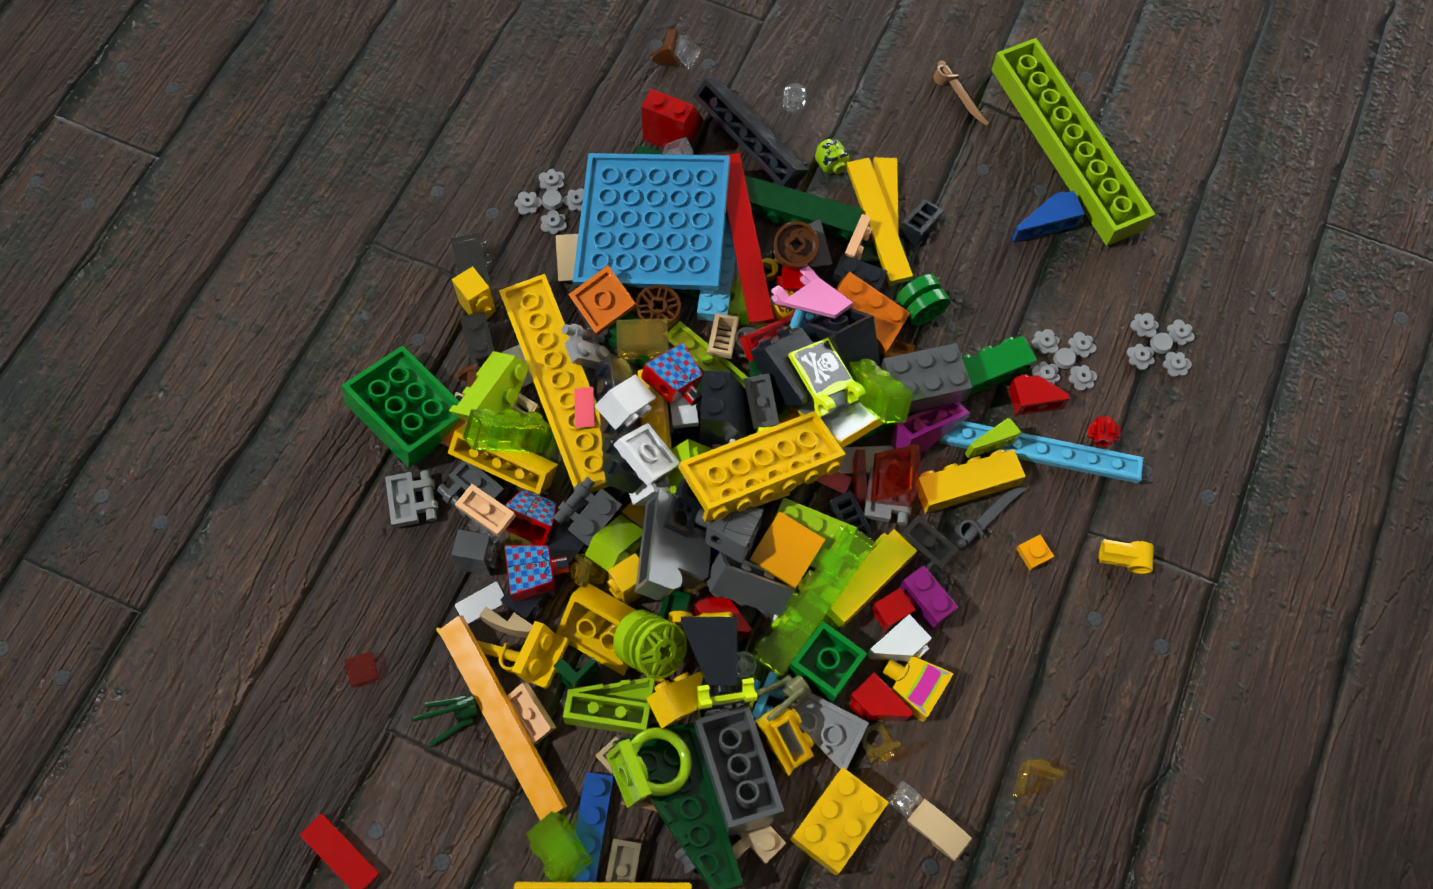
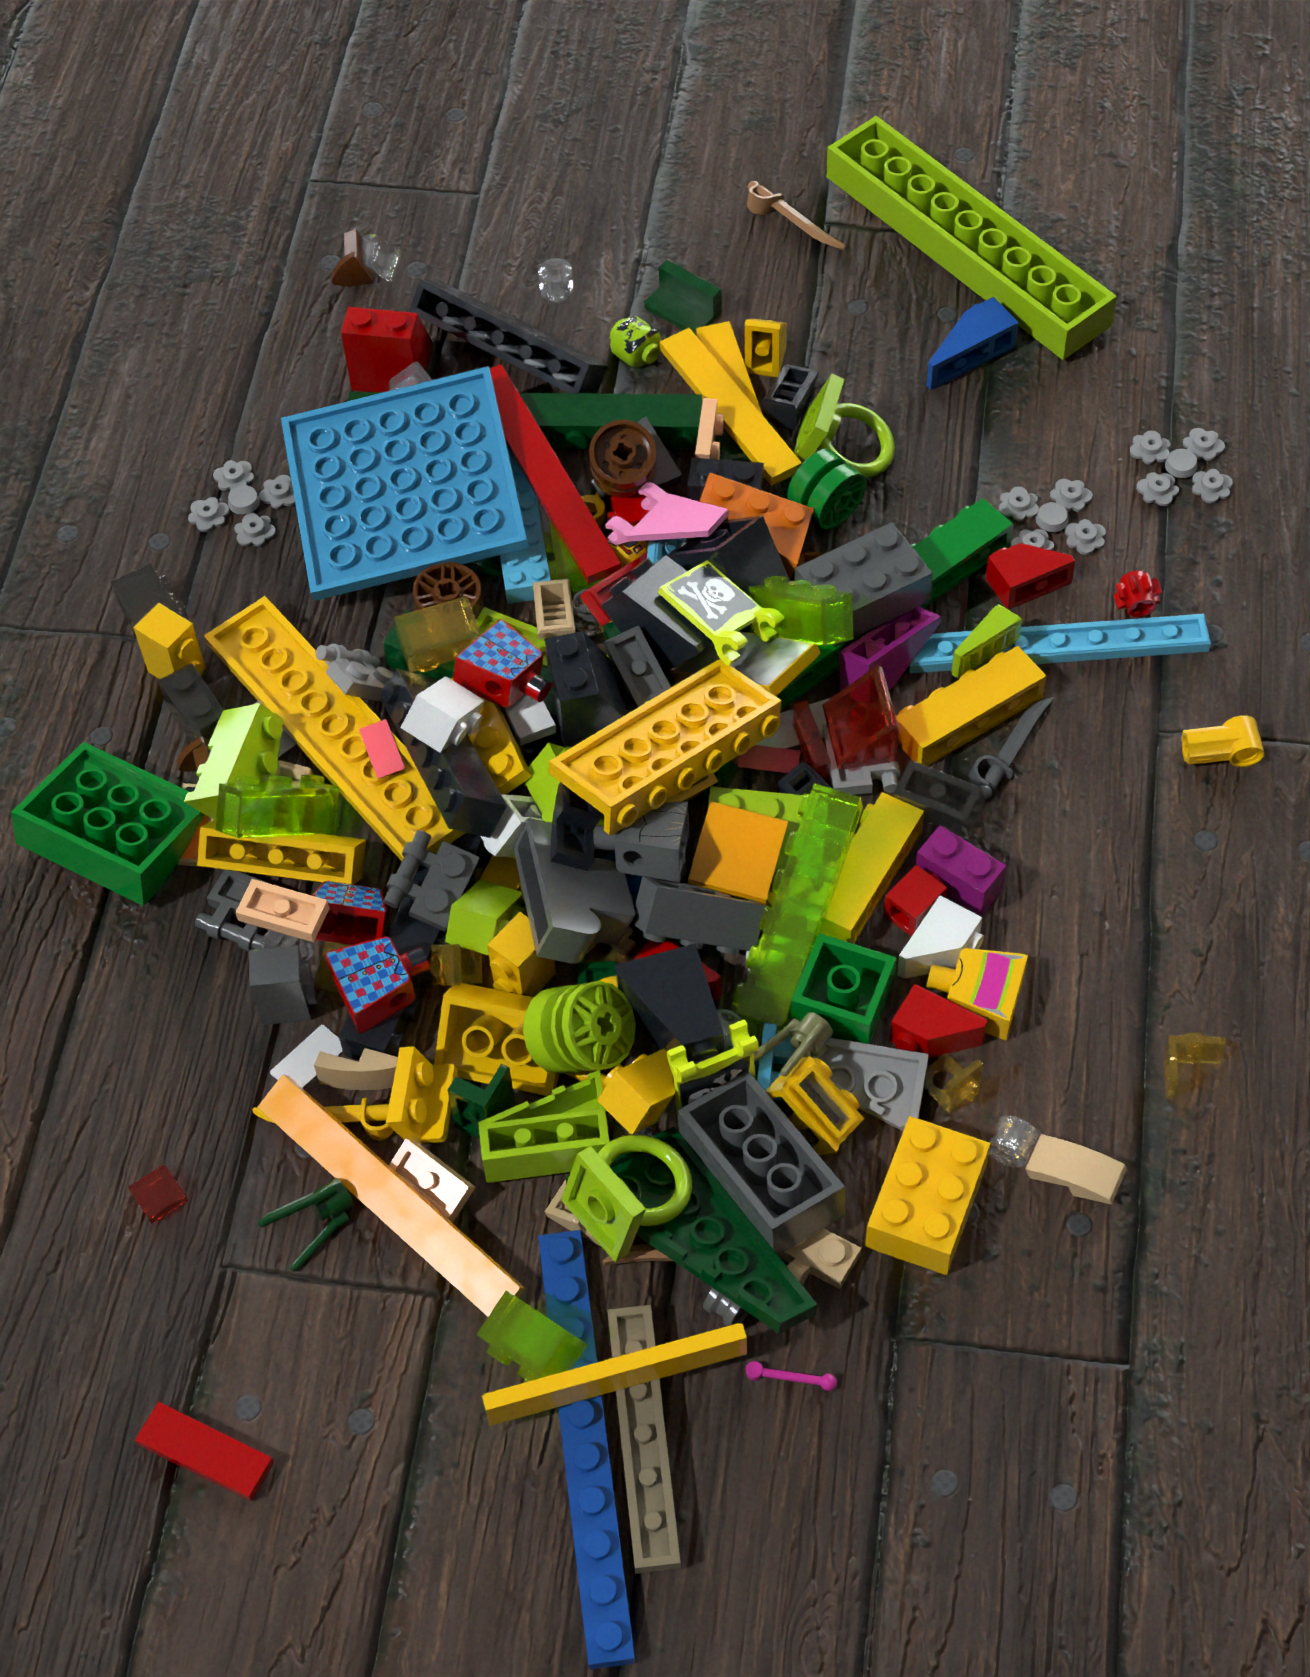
camera: 10 degrees left, 10 degrees down
light grey plate [385,470,438,528] -> none
tan slope [556,234,578,282] -> none
orange plate [568,265,637,335] -> none
white plate [613,423,680,486] -> none
light orange plate [1016,535,1054,570] -> none
none -> dark green panel [644,260,722,335]
none -> yellow slope [745,318,787,377]
none -> lime tile [793,373,895,478]

